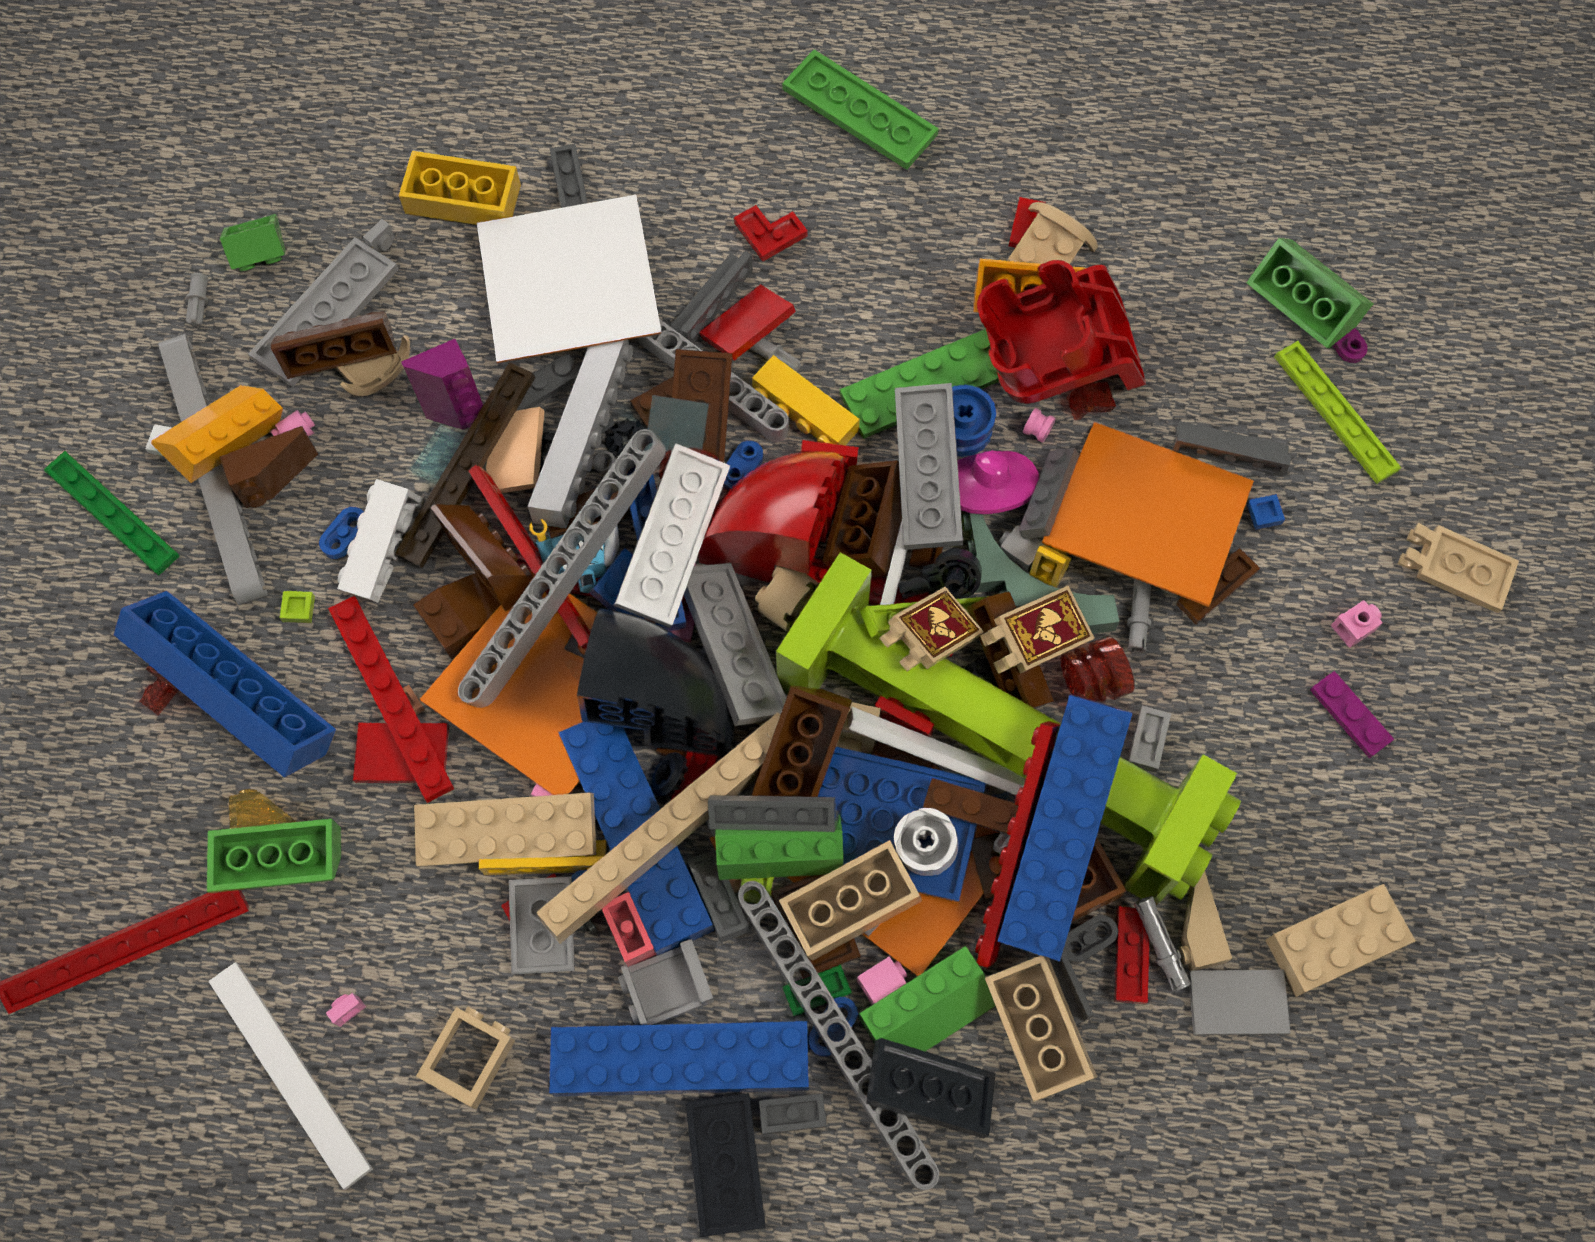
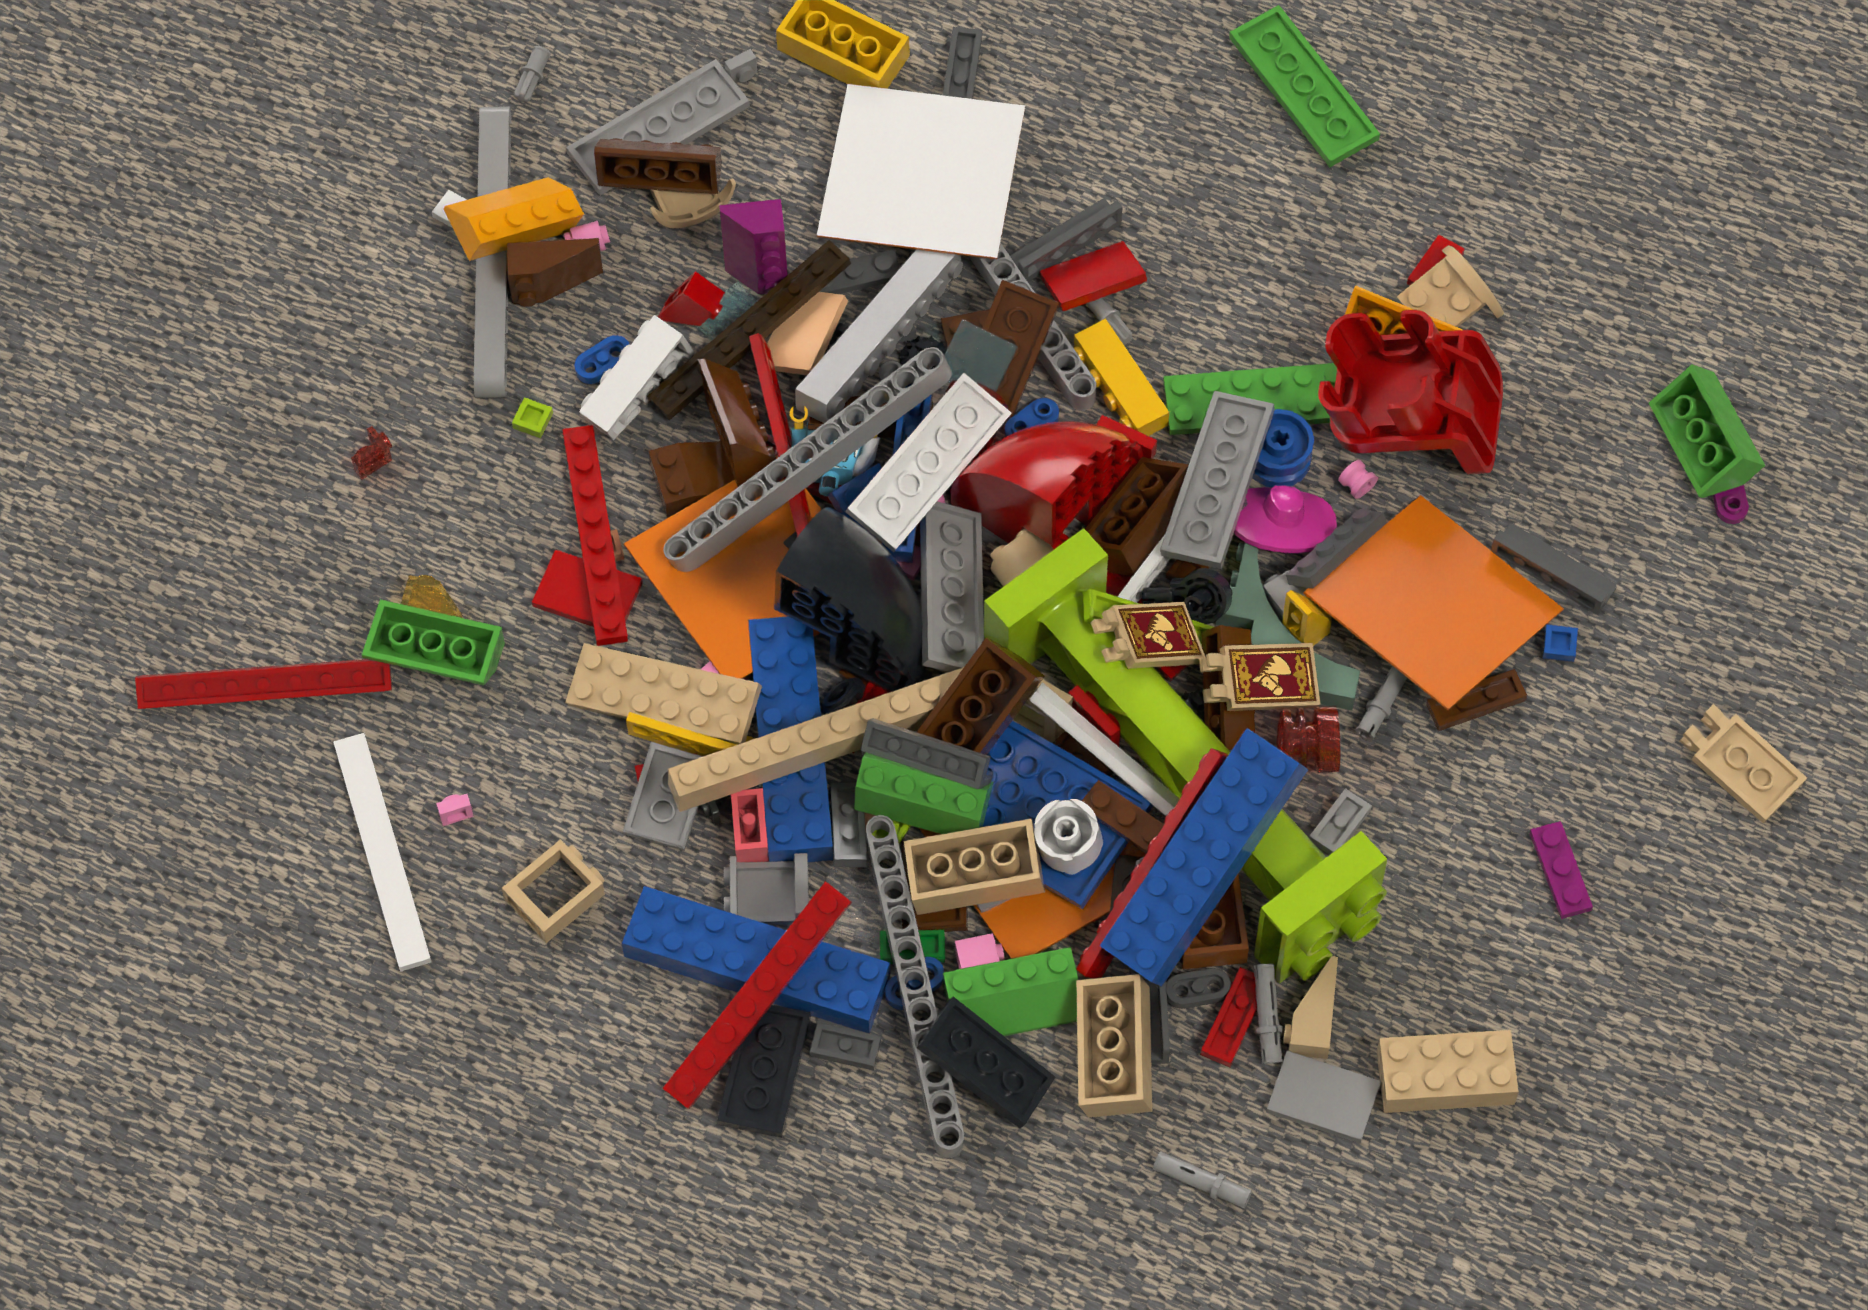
camera: 20 degrees right, 5 degrees down
green tile [44,451,180,576] -> none
blue brick [114,591,336,778] -> none
bright green slope [220,214,286,271] -> none
red plate [734,205,808,262] -> none
clear red bracket [1067,382,1116,420] -> none
lime tile [1274,341,1402,484] -> none
bright pink brick [1331,600,1383,648] -> none
none -> red slope [657,271,725,326]
none -> red plate [663,881,852,1109]
none -> light grey pin [1153,1151,1252,1209]

